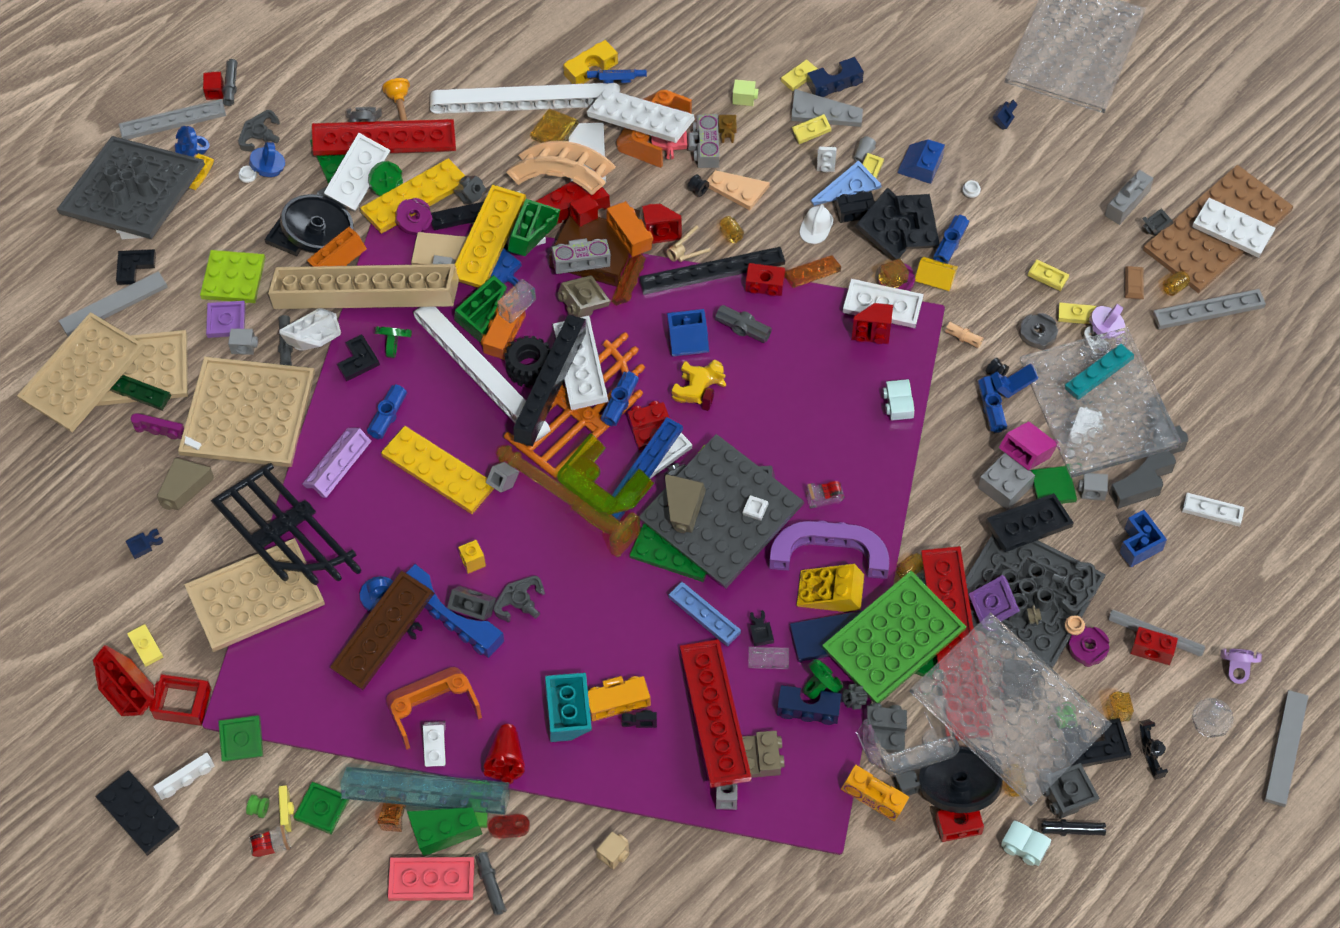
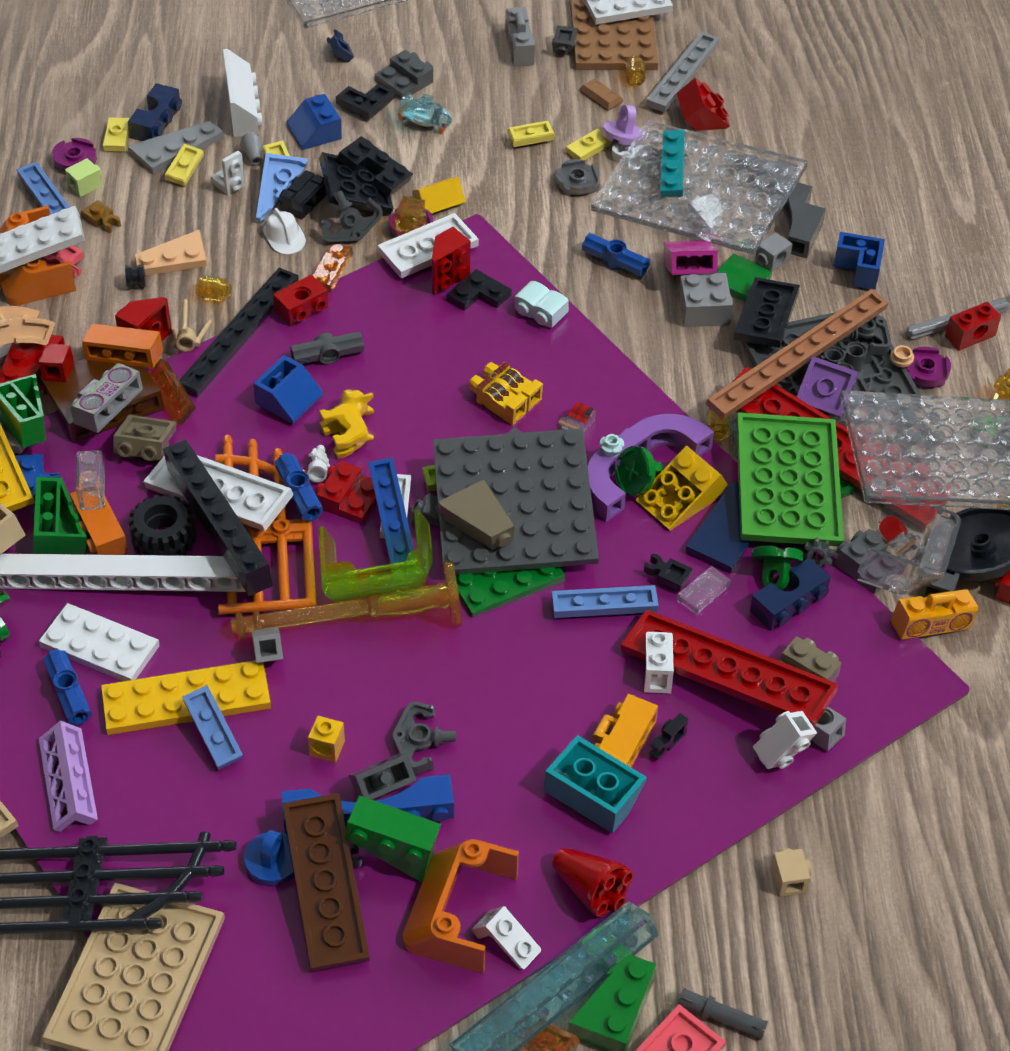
camera: 50 degrees left, 10 degrees down
clear red plate [488,814,530,839] -> none
light grey piece [688,114,719,168] -> none
dark red tile [702,388,714,411] -> none
white tile [742,495,769,521] -> none
blue piece [933,215,969,264] -> none
light nougat pin [945,321,984,348] -> none
white plate [962,180,981,198] -> none
black wheel [985,357,1009,376] -> none
blue bracket [991,364,1038,398] -> none
dark tan plate [1027,605,1042,625] -> none
white tile [1182,493,1244,527] -> none
none -> medium blue plate [16,162,70,215]
none -> white plate [39,603,160,681]
none -> magenta plate [52,138,97,172]
none -> medium blue plate [182,685,243,770]
none -> white slope [223,49,263,137]
none -> white piece [307,445,330,482]
none -> dark grey piece [321,190,383,242]
none -> black plate [336,83,395,119]
none -> green wedge [345,795,441,882]
none -> dark grey plate [374,50,434,100]
none -> clear light blue animal [398,91,452,134]
none -> black plate [447,269,512,310]
none -> yellow hips [469,362,543,426]
none -> light aqua plate [600,434,624,457]
none -> green tile [615,446,664,496]
none -> white bracket [644,632,674,694]
none -> red slope [676,78,730,131]
none -> nougat plate [706,289,888,420]
none -> white brick [753,711,817,769]
none -> leg [879,516,927,565]

